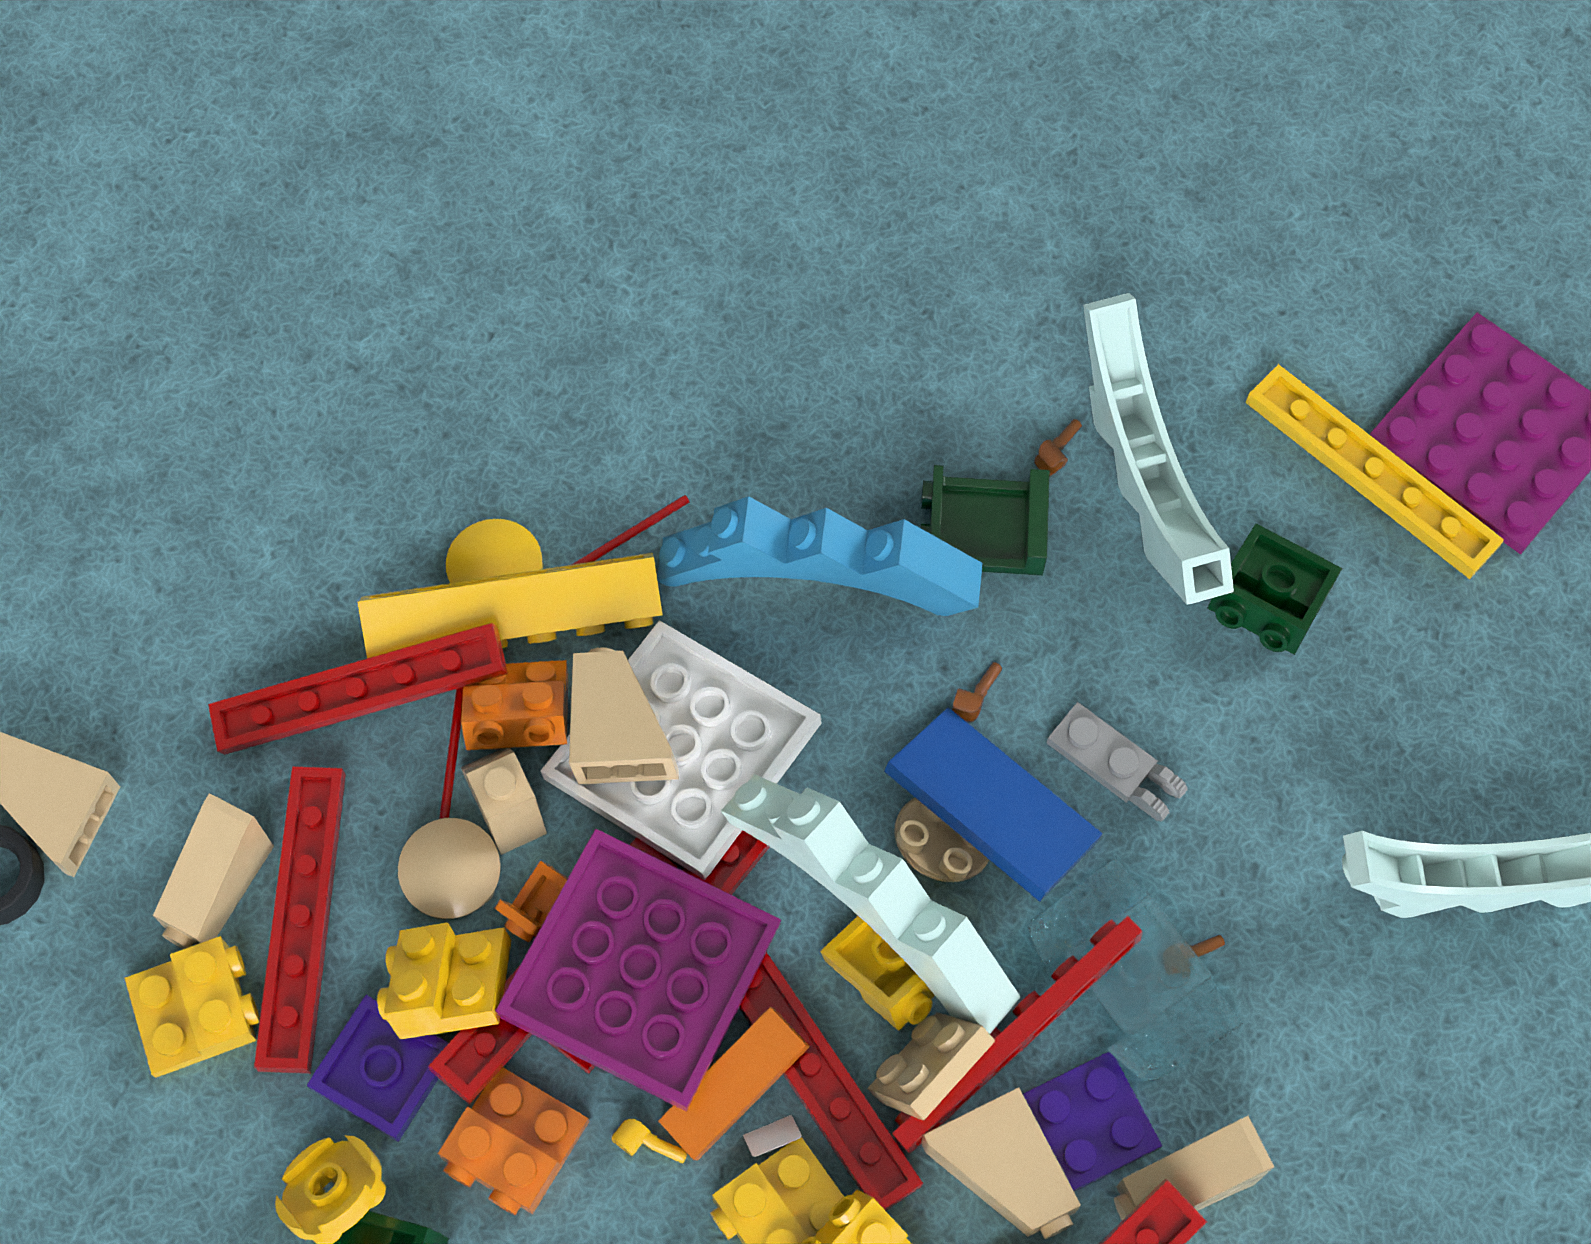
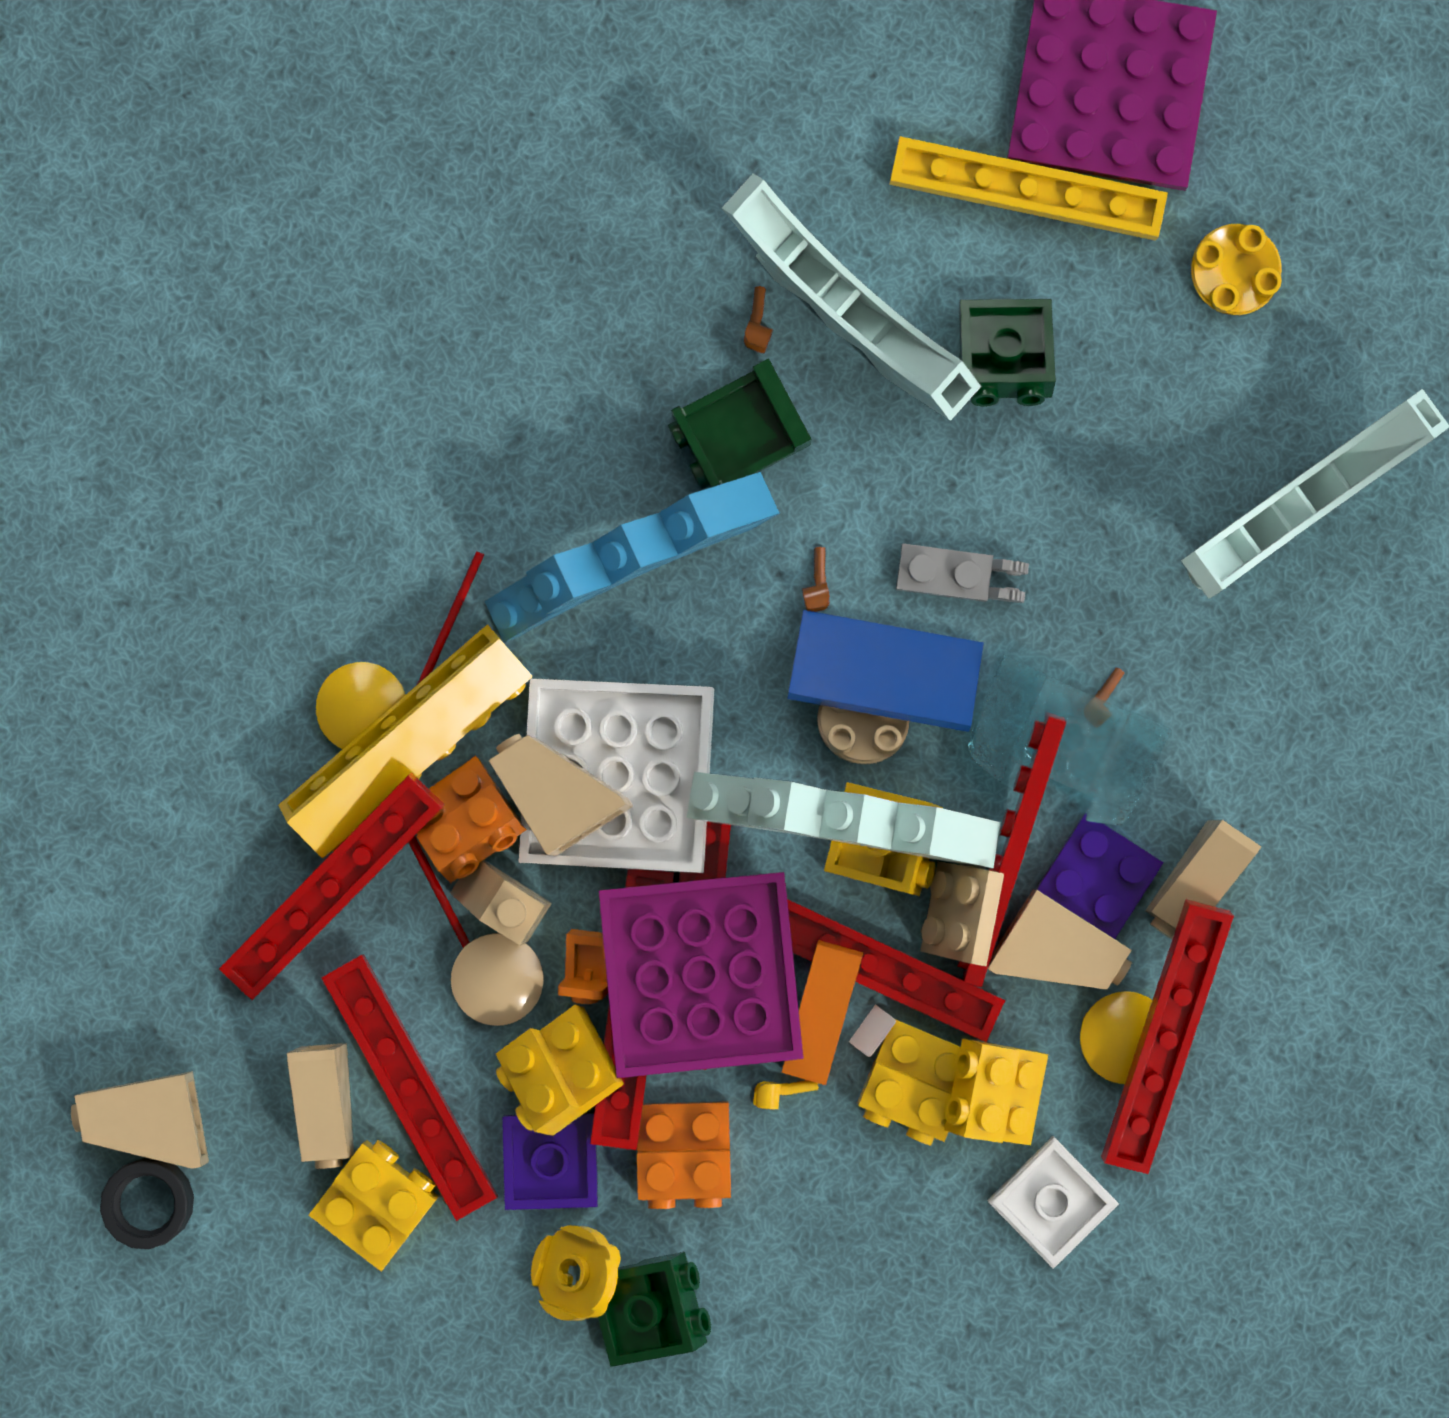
camera: 25 degrees left, 20 degrees up
none -> yellow dish [1191,224,1282,315]

